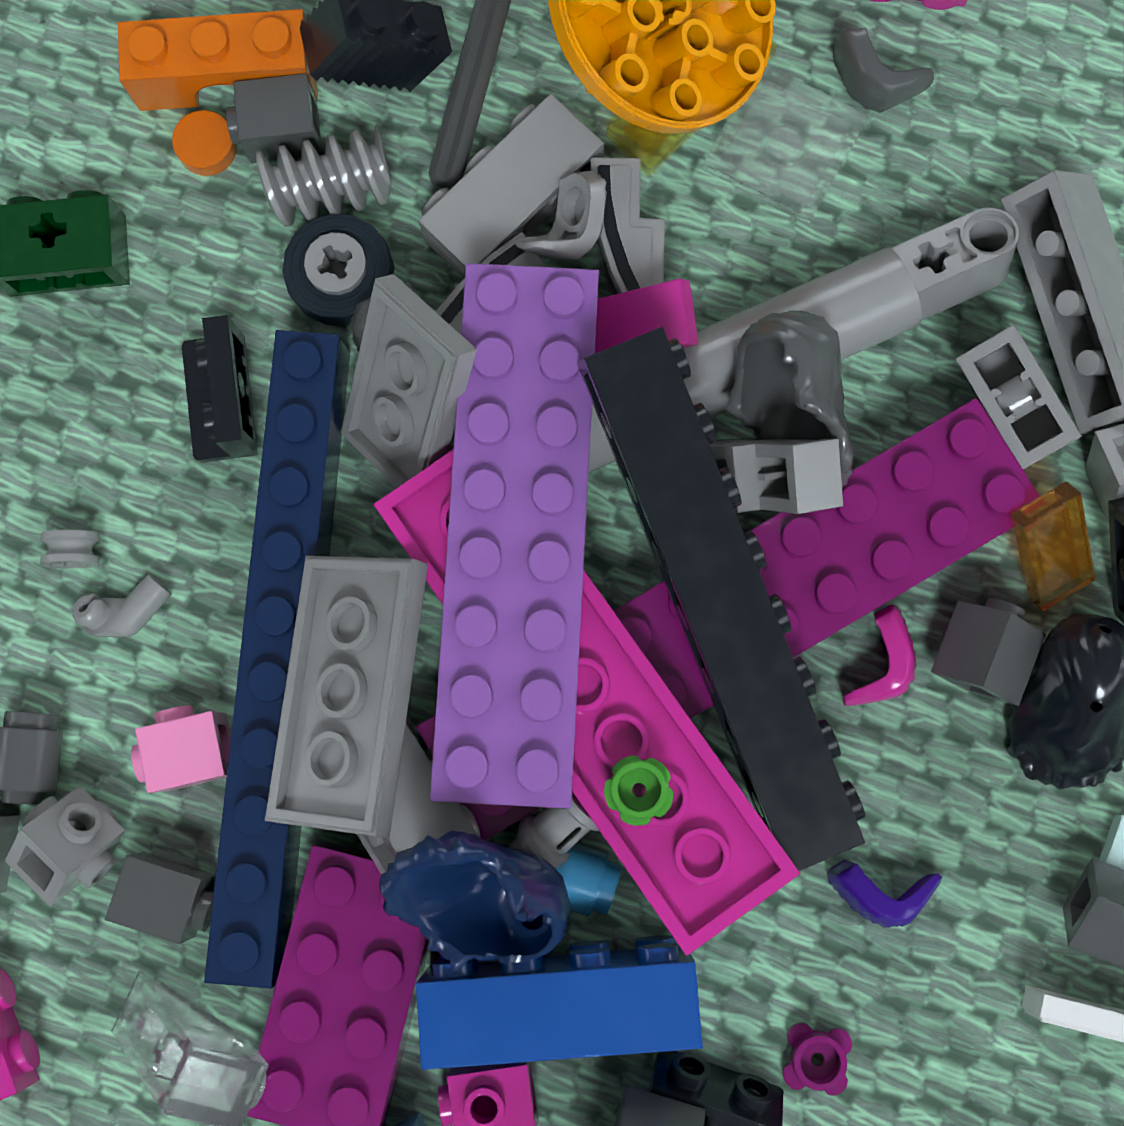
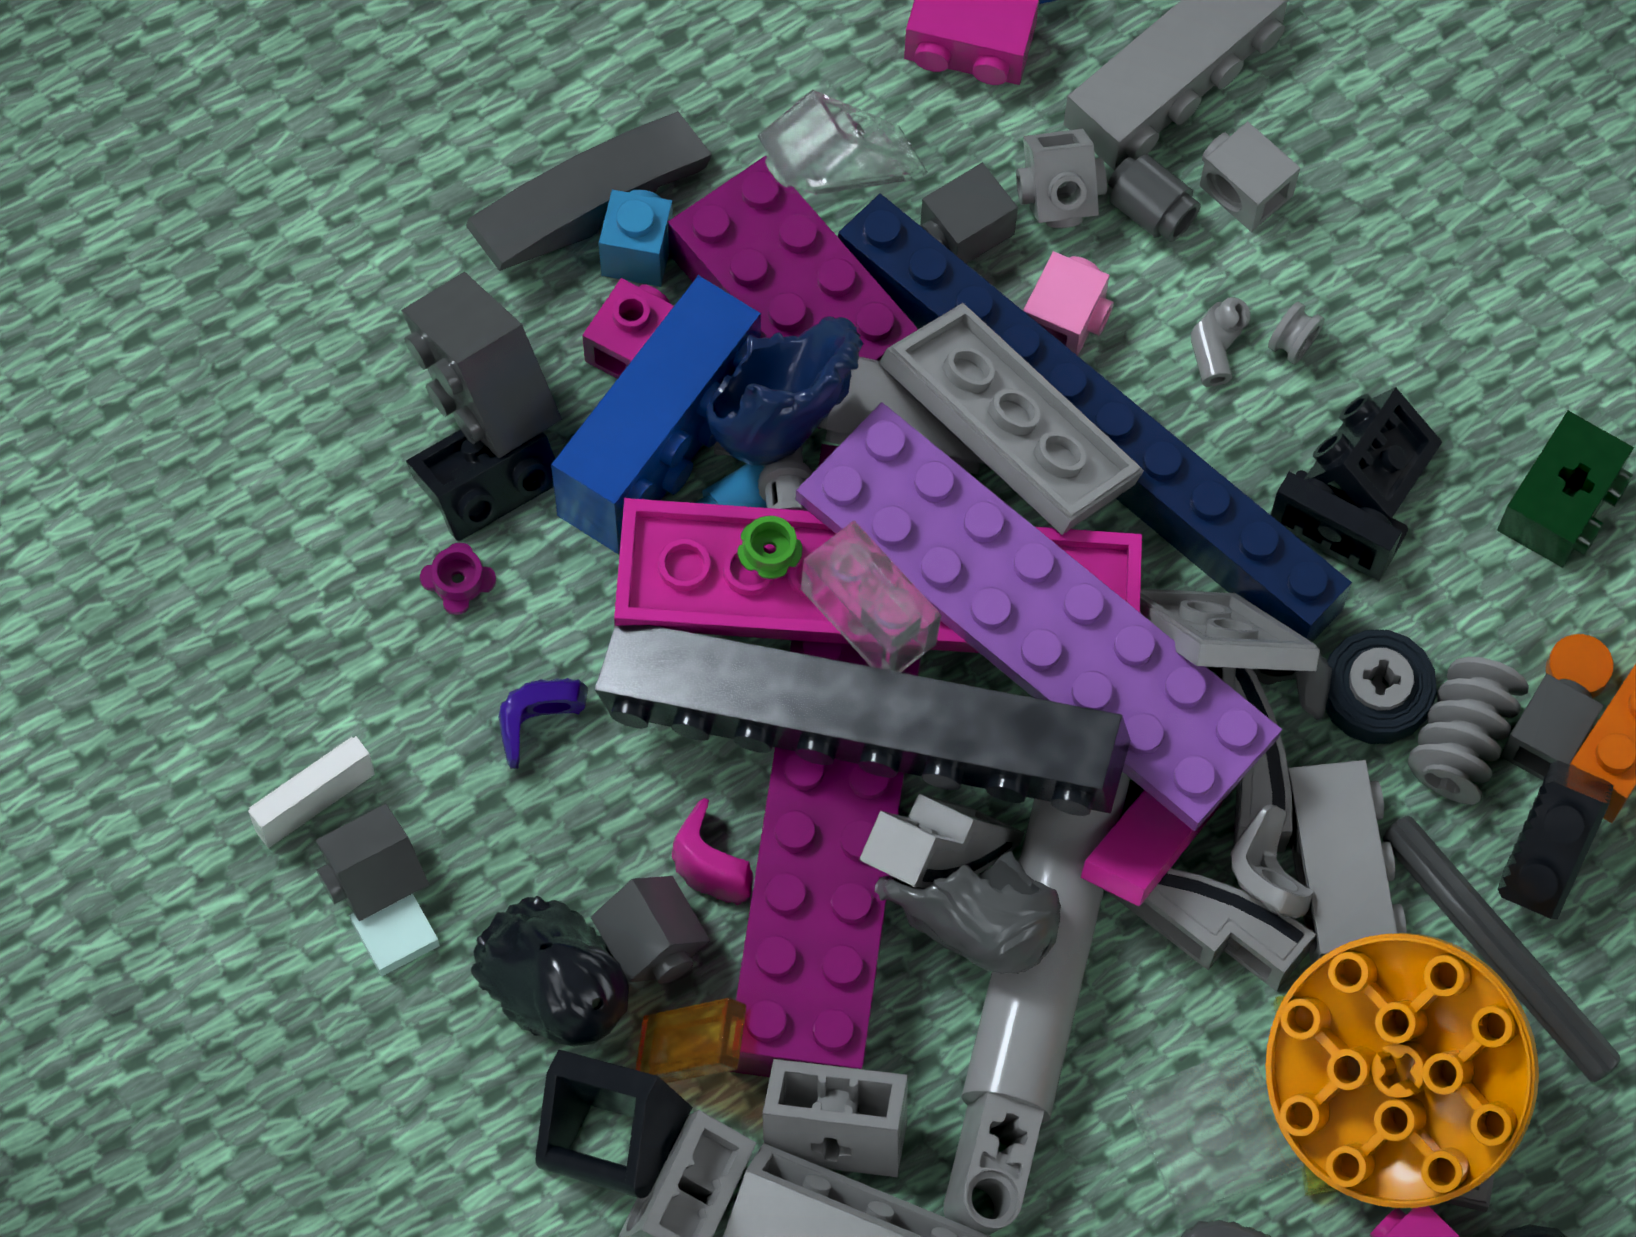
camera: 120 degrees right, 15 degrees down
none -> clear brick [801,520,941,673]
none -> black bracket [1305,387,1442,520]

